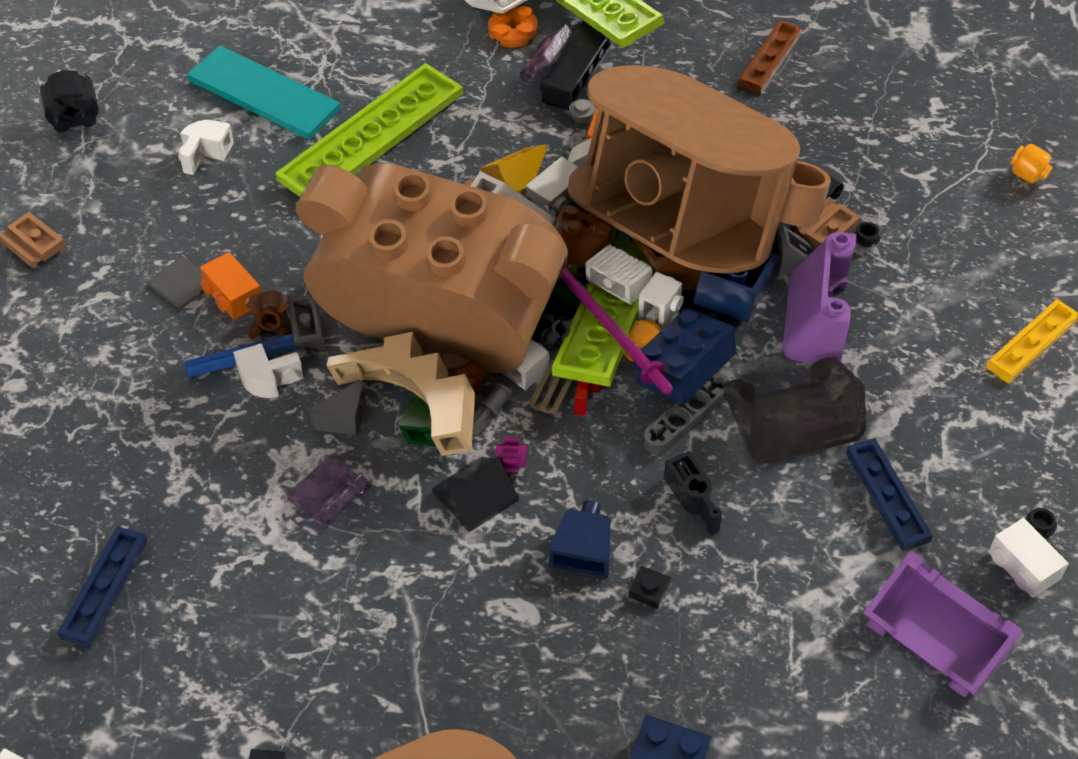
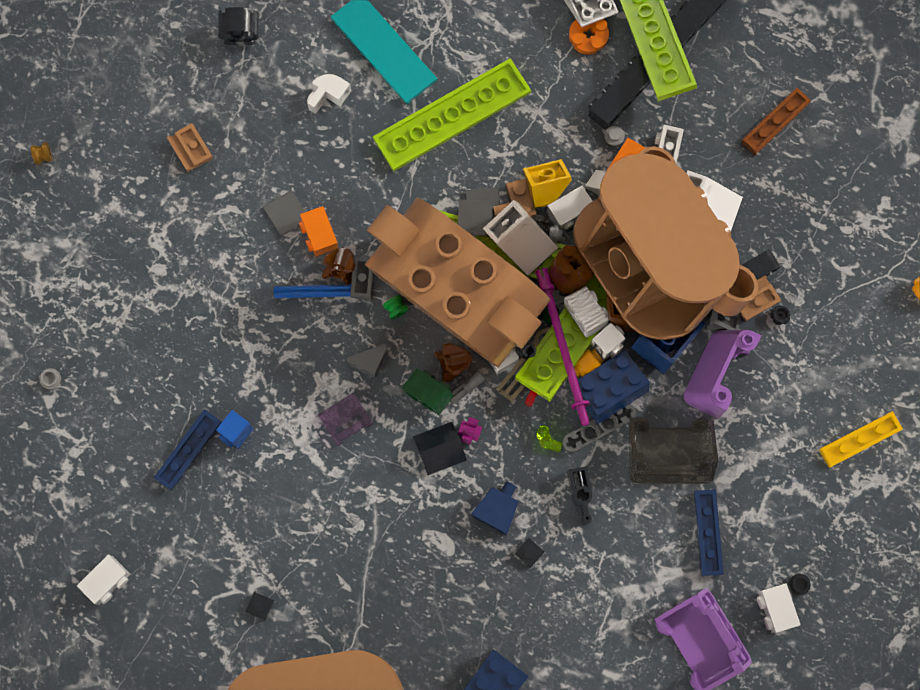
camera: 15 degrees right, 25 degrees up
white brick [233,343,304,398] -> none
tan arch [327,332,475,456] -> none
clear purple plate [519,25,572,82] -> none
none -> blue brick [216,410,254,449]
none -> green wheel [383,295,409,320]
none -> clear neon green arm [536,425,562,452]

